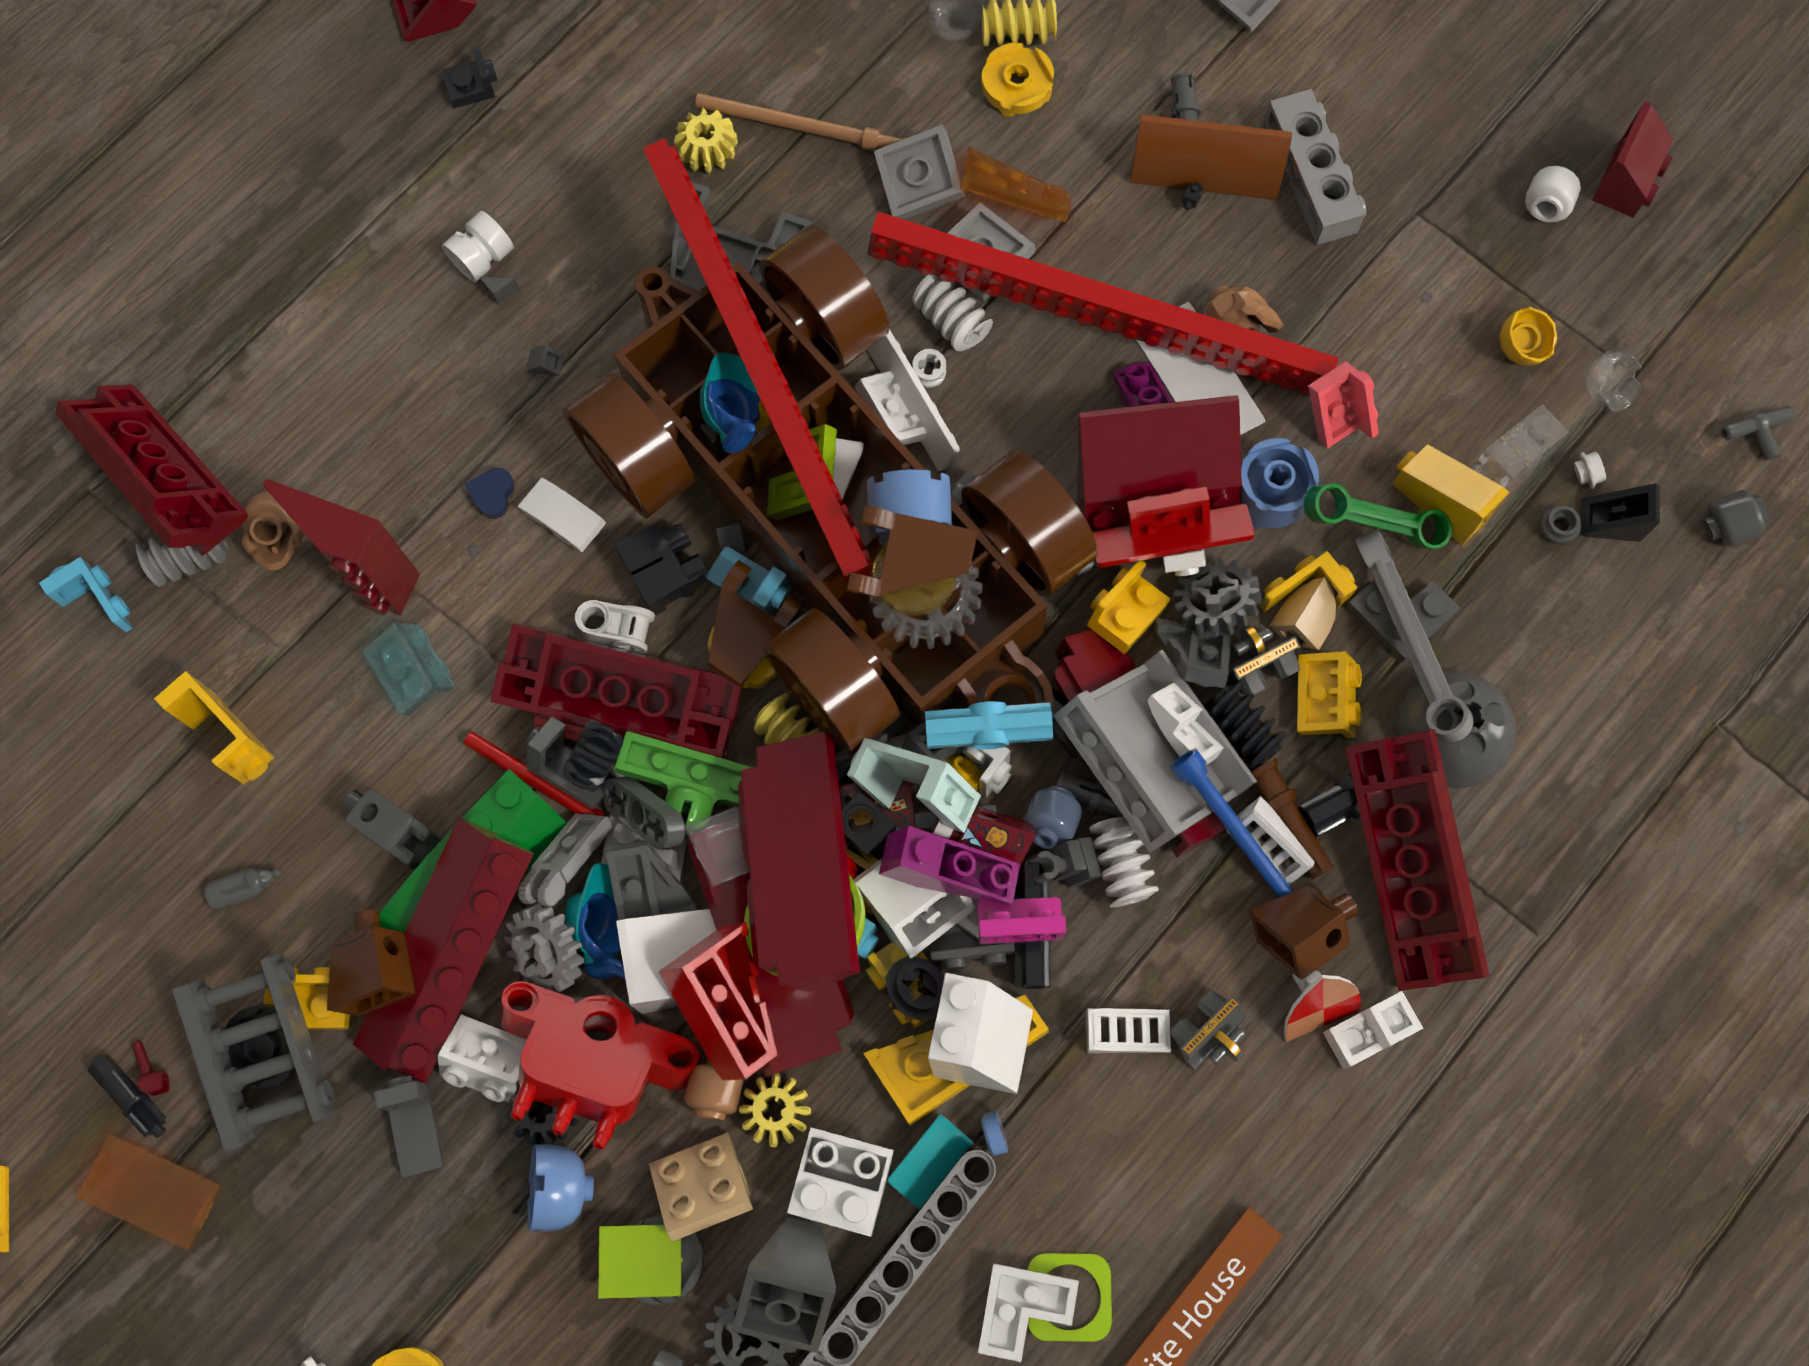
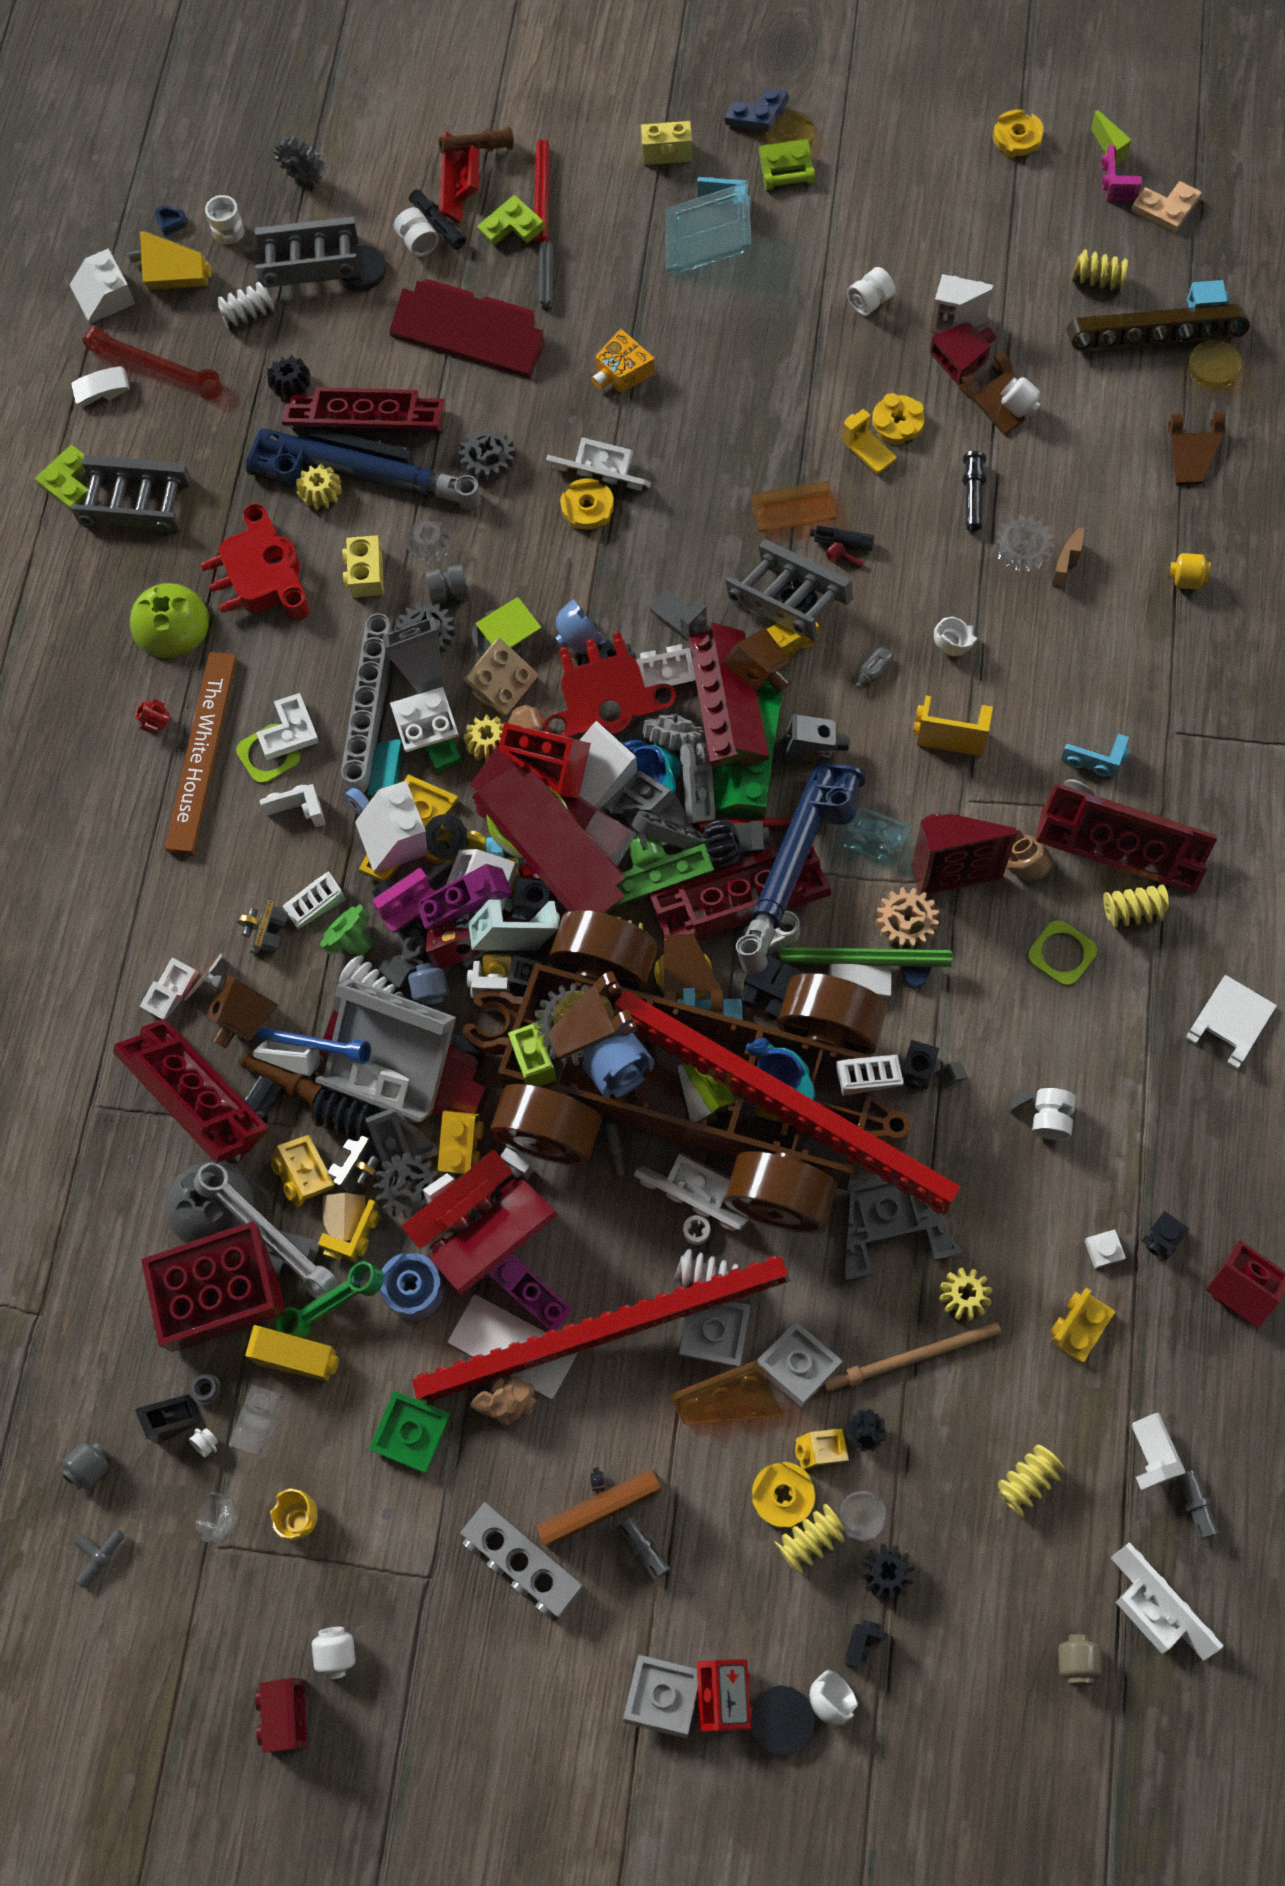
camera: 150 degrees right, 5 degrees down
medium azure piece [925,701,1053,750] -> none
coral bracket [1308,361,1379,449] -> none
none -> dark red slope [141,1220,286,1352]
none -> white bracket [259,784,326,827]
none -> bright green plant [320,904,373,956]
none -> green plate [369,1391,452,1474]
none -> green plate [425,738,462,773]
none -> lime slope [508,1023,557,1087]
none -> dark blue piece [736,763,866,974]
none -> bright green axle [779,947,953,967]
none -> yellow bracket [795,1429,849,1469]
none -> white slope [837,1055,903,1096]
none -> black gear [848,1409,886,1452]
none -> light nougat gear [876,887,939,950]
none -> black brick [901,1040,940,1090]
none -> white hair [934,616,977,657]
none -> lime piece [1028,920,1097,985]
none -> yellow bracket [1050,1288,1115,1364]
none -> white plate [1084,1230,1126,1269]
none -> light yellow piece [1103,885,1169,928]
none -> white flag [1185,975,1277,1070]

